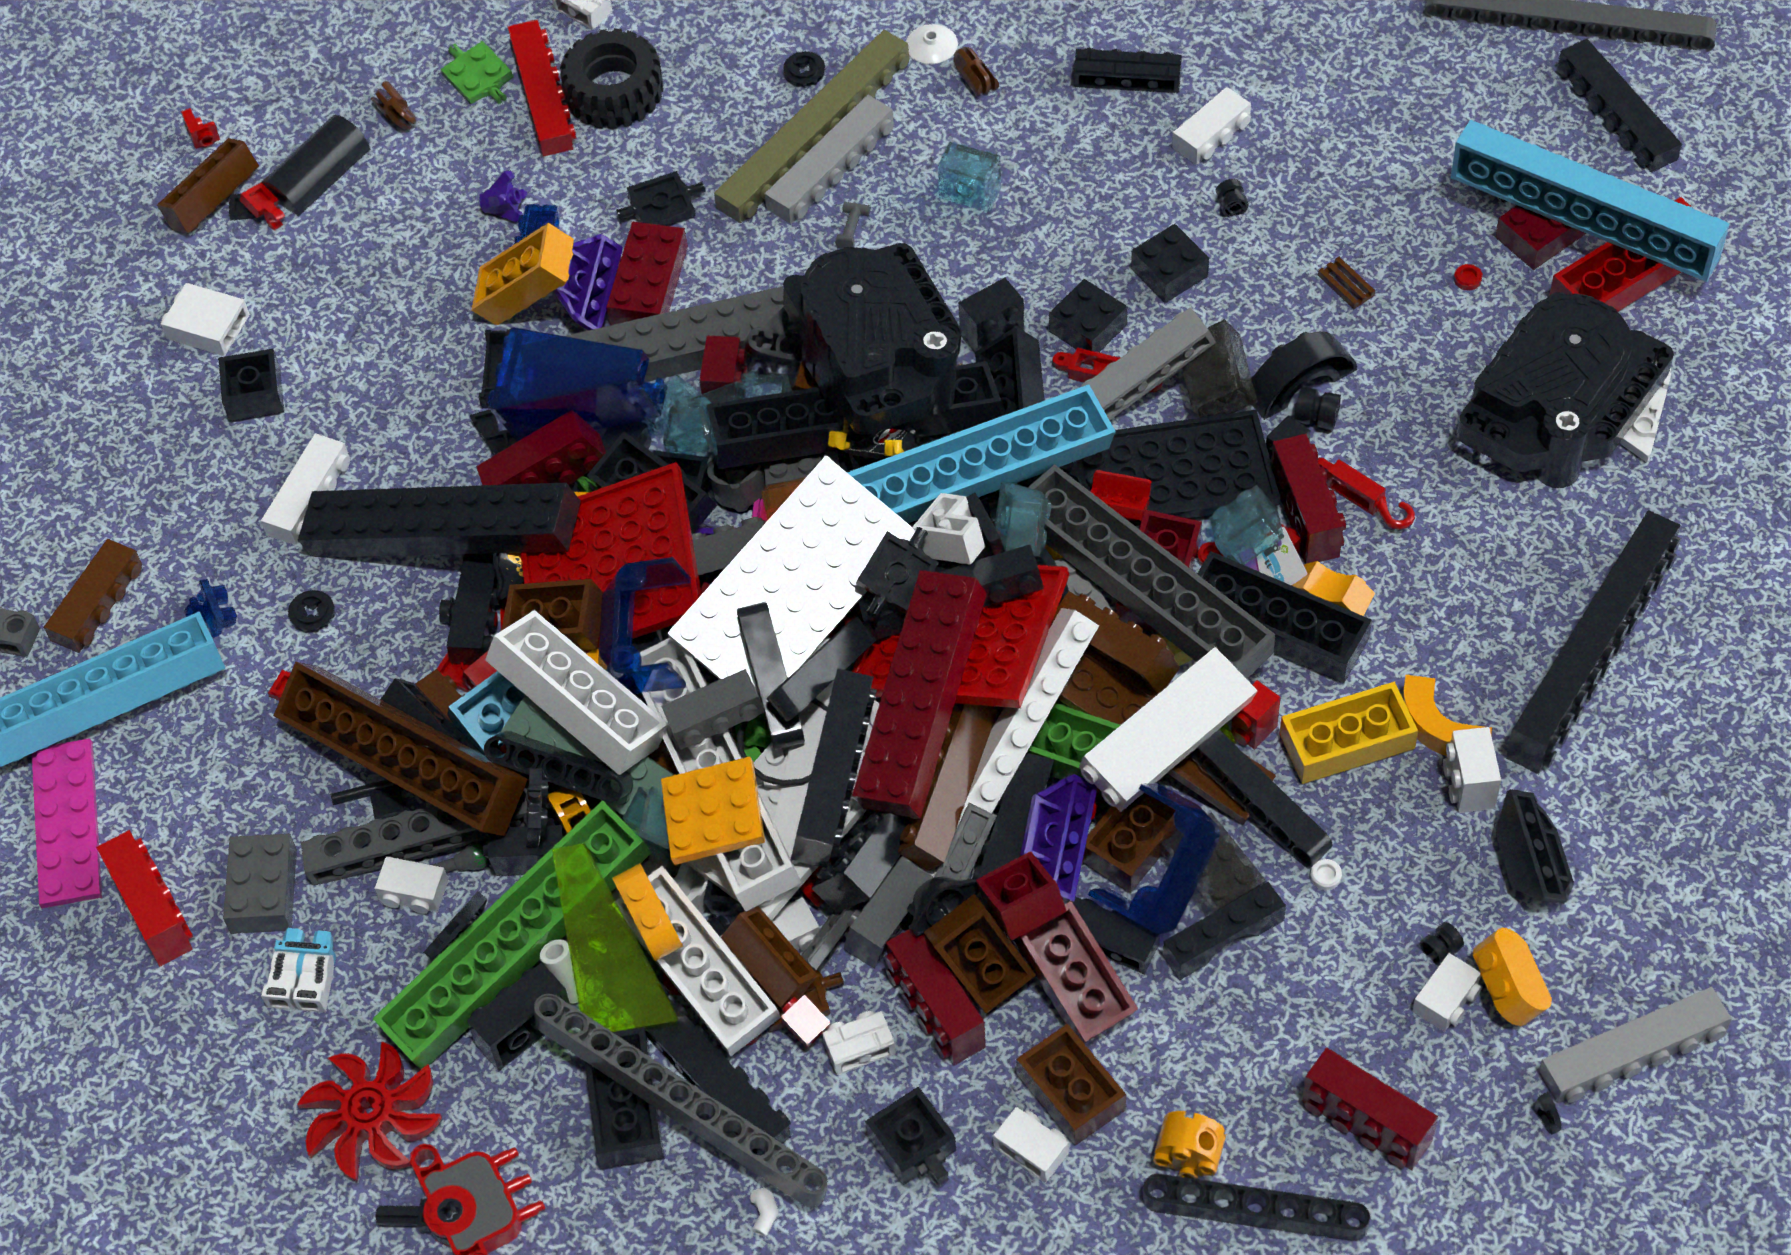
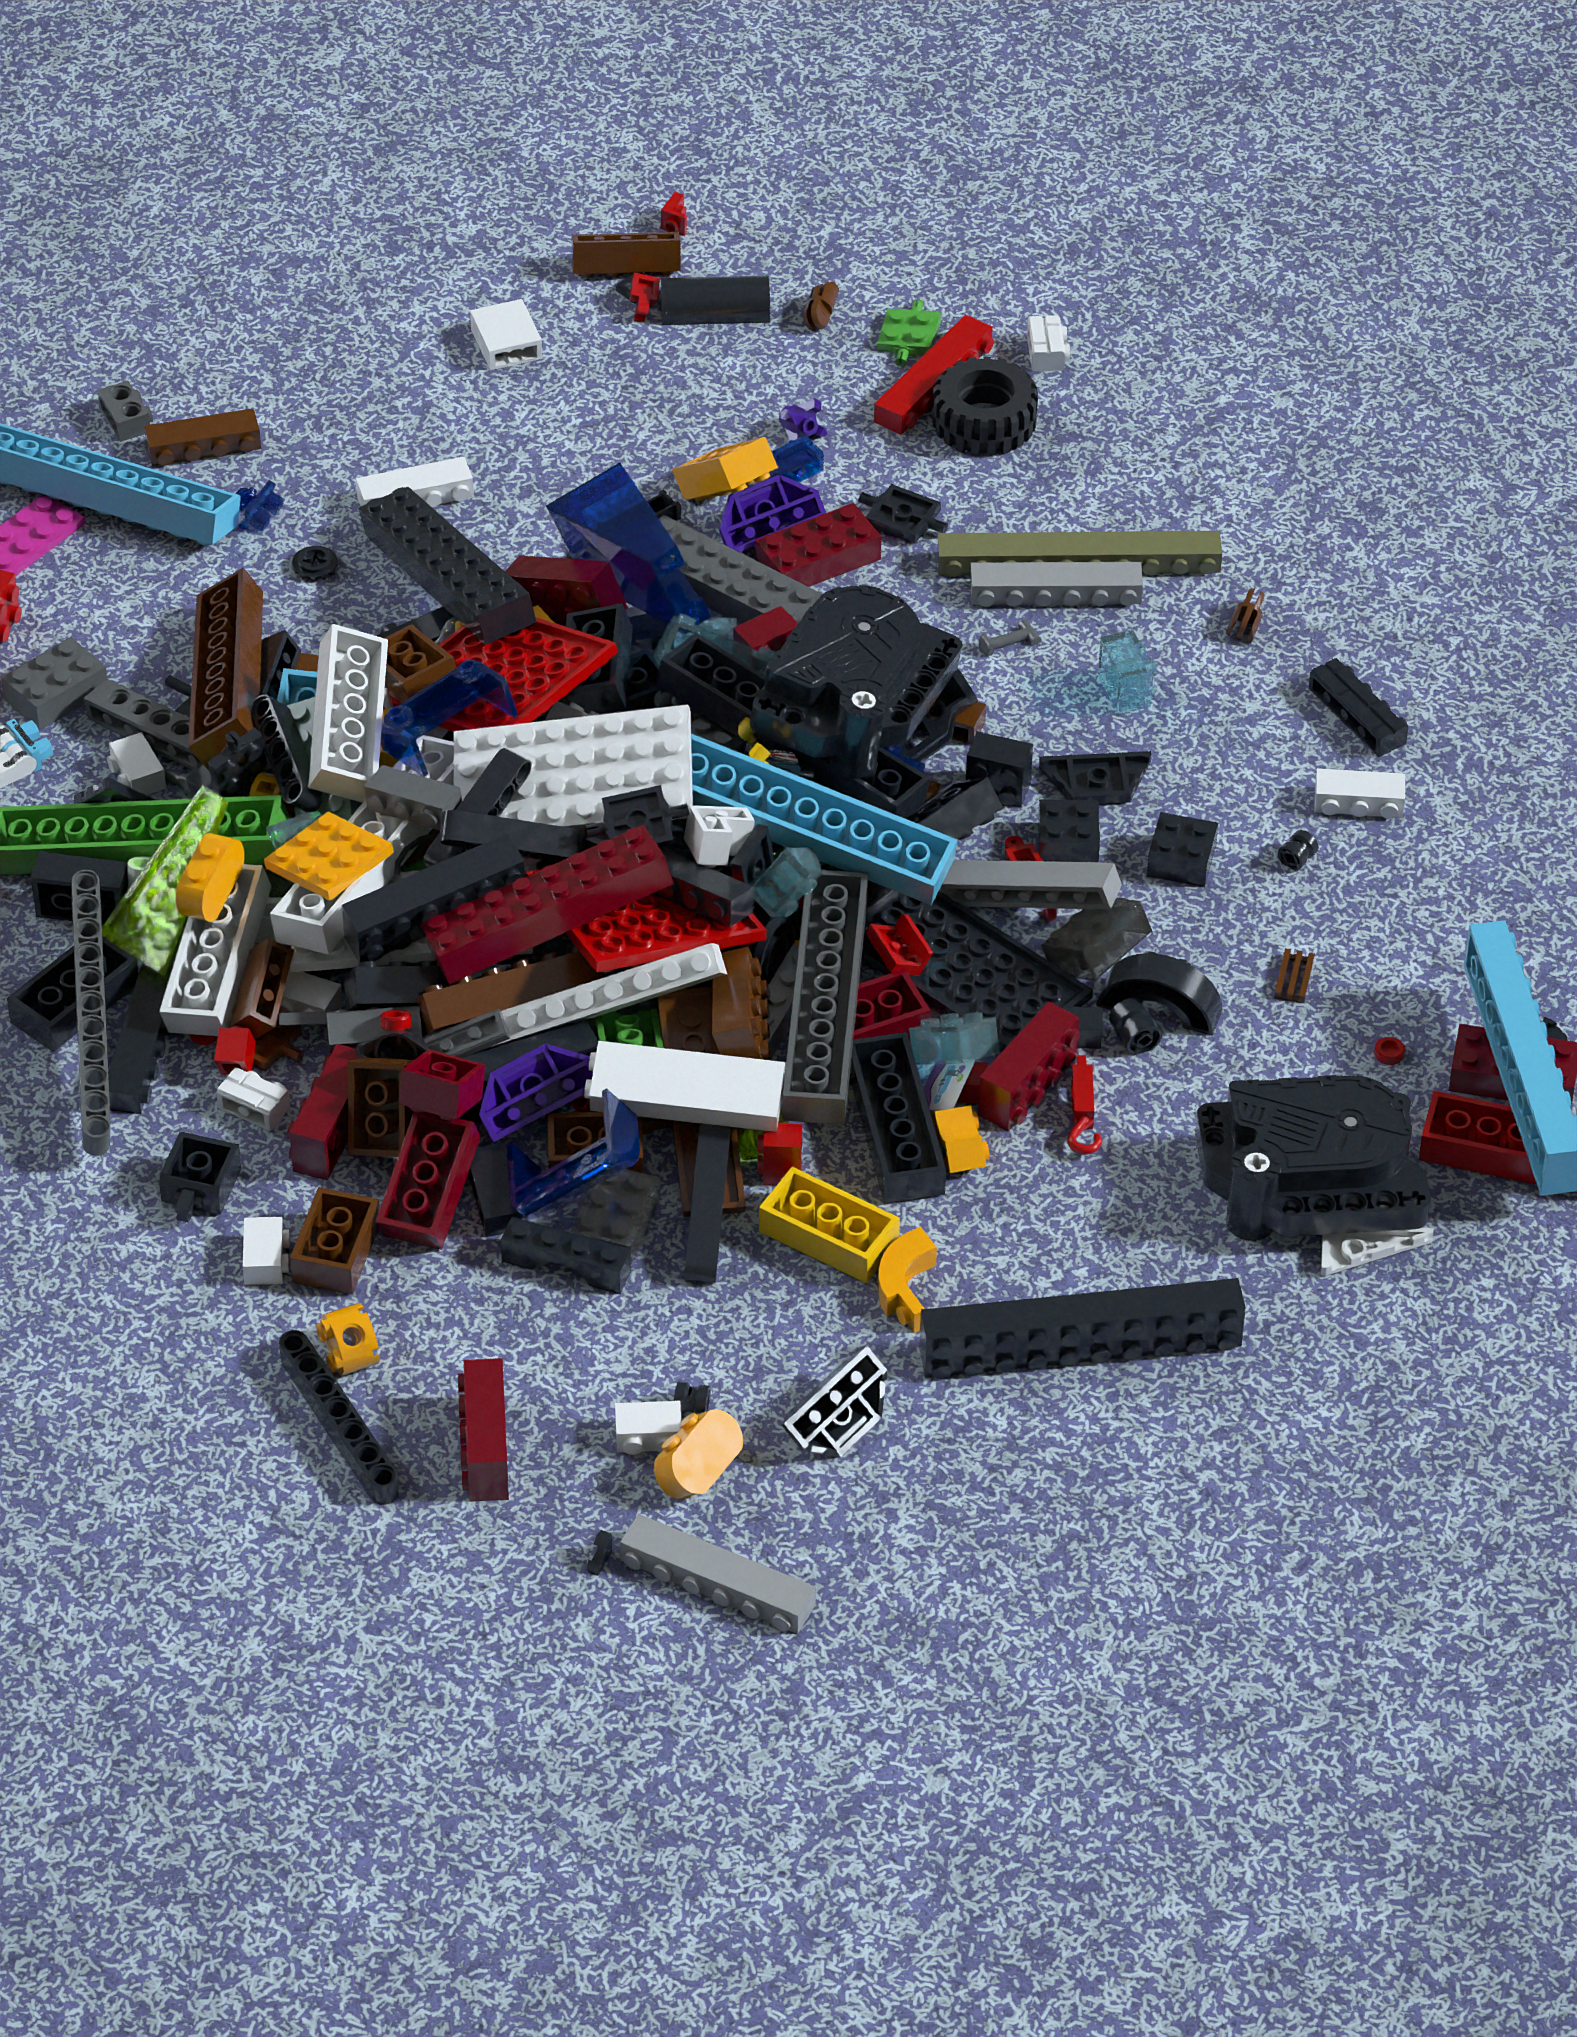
camera: 45 degrees right, 10 degrees down
black brick [218,348,284,421] -> none
white arm [750,1188,779,1237] -> none
black gear [783,51,826,87] -> none
white dish [906,24,958,64] -> none
white tile [1310,859,1342,890] -> none
white brick [1443,727,1501,813] -> none
none -> red tile [380,1010,412,1030]
none -> black wing [1039,751,1152,804]

